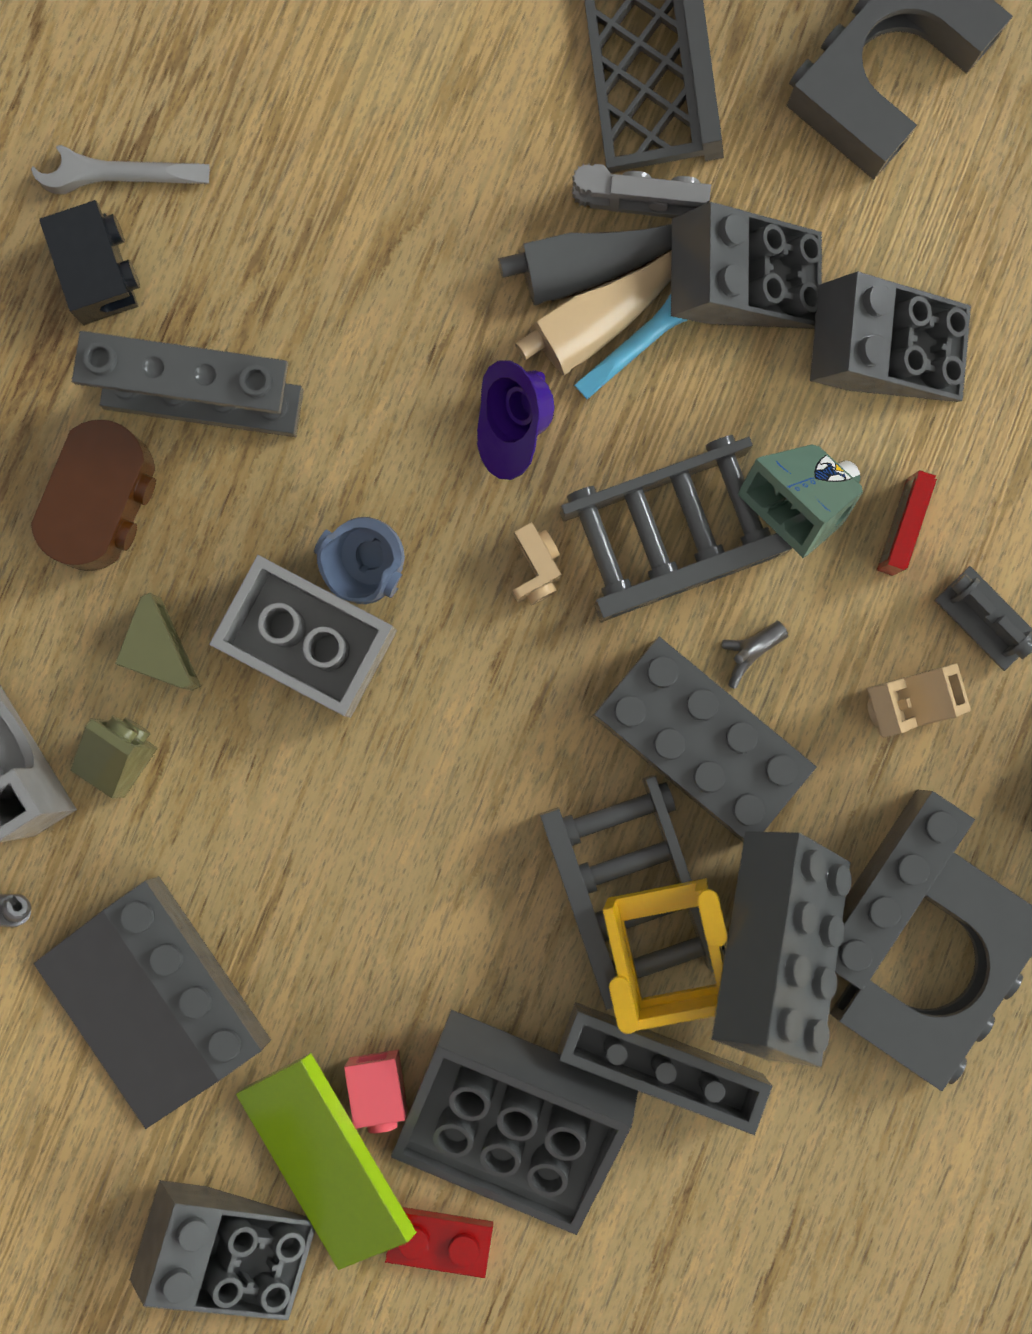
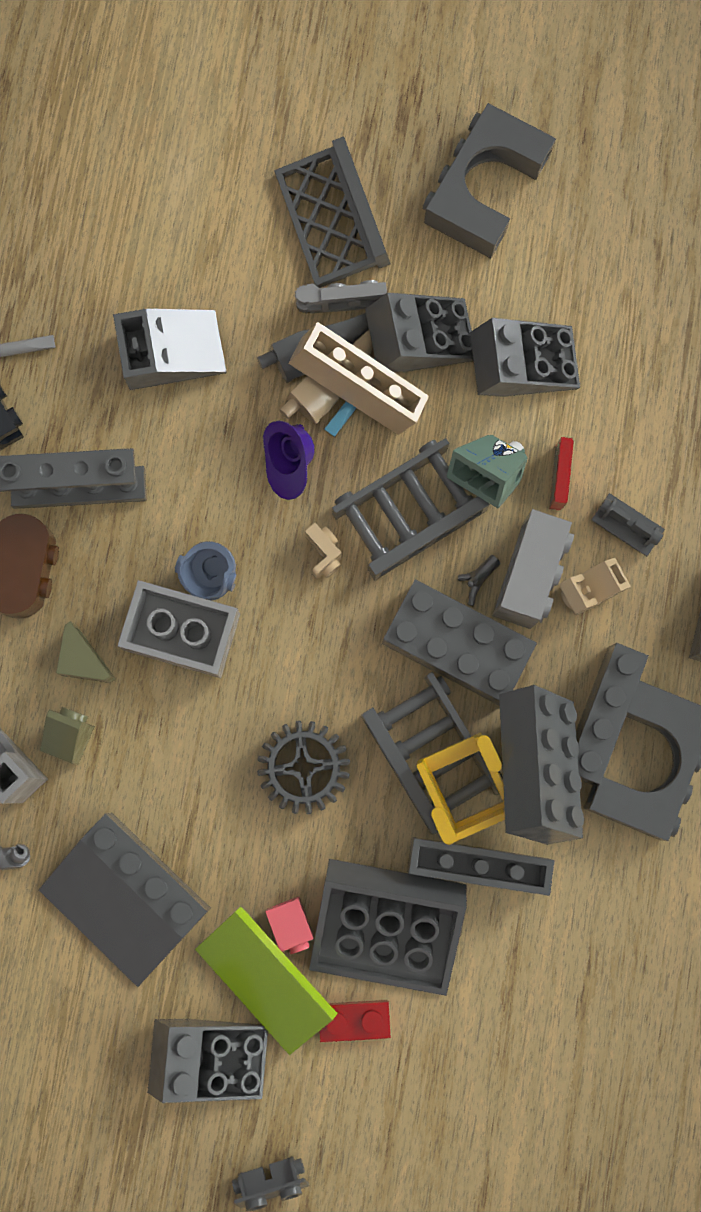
camera: 15 degrees left, 5 degrees down
none -> slope [113,309,227,390]
none -> dark grey gear [257,721,350,814]
none -> tan brick [289,322,429,435]
none -> light grey brick [492,509,574,629]

